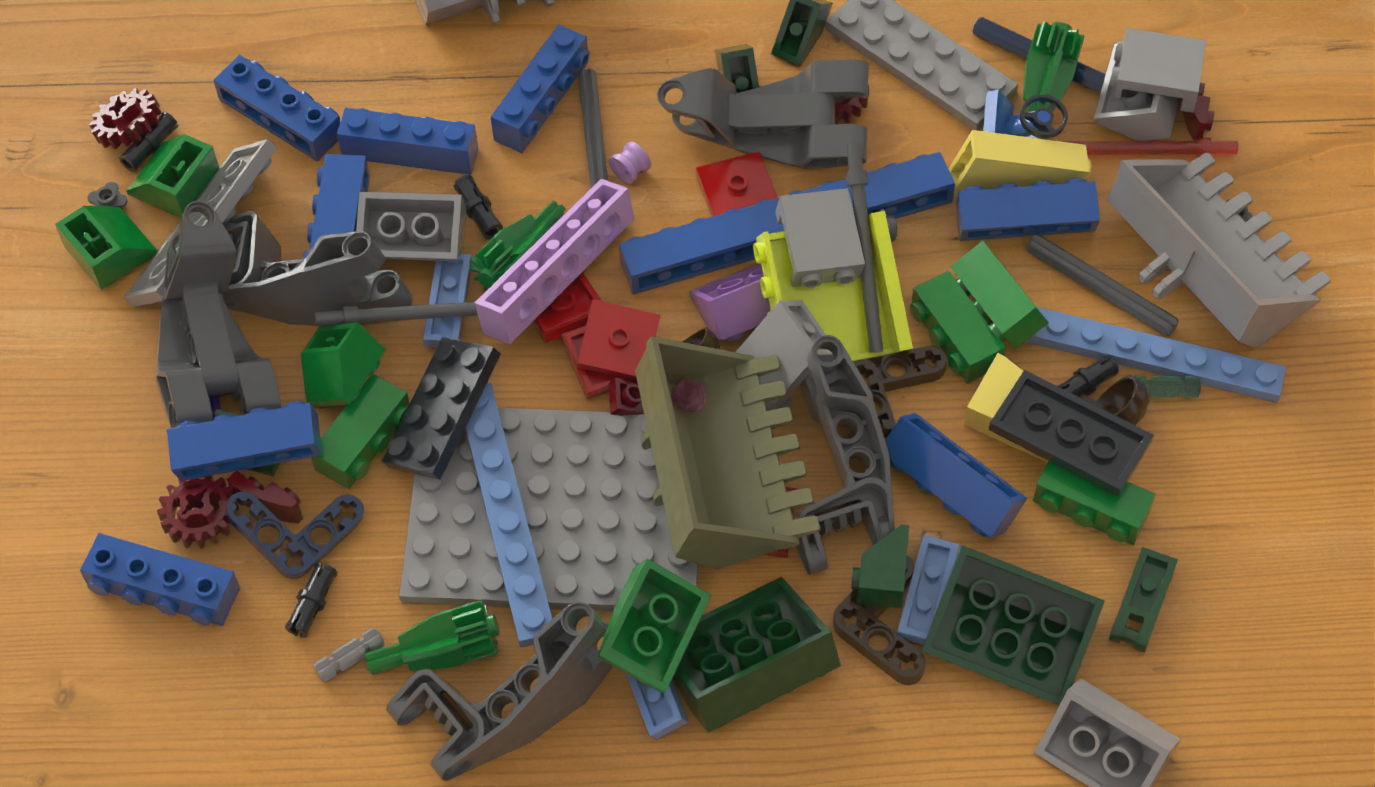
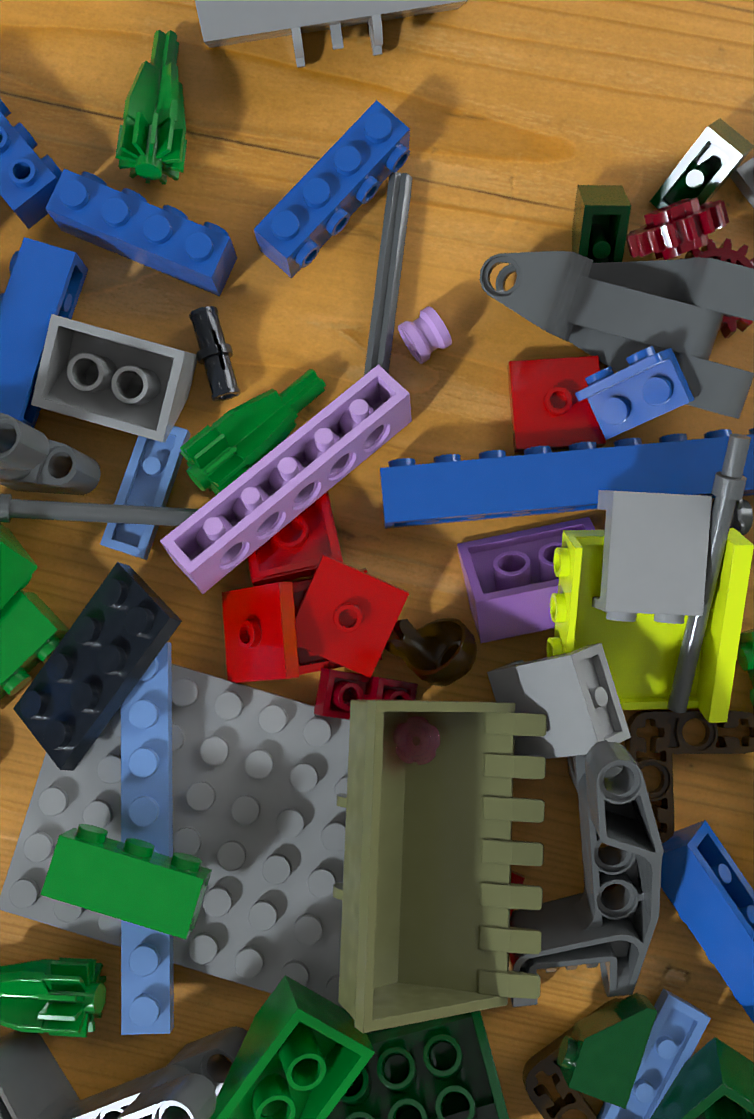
camera: 15 degrees right, 25 degrees up
none -> green brick [41,824,212,940]
none -> green piece [115,30,187,185]
none -> red plate [222,582,299,683]
none -> blue bracket [575,345,695,440]
none -> dark red gear [626,197,730,260]

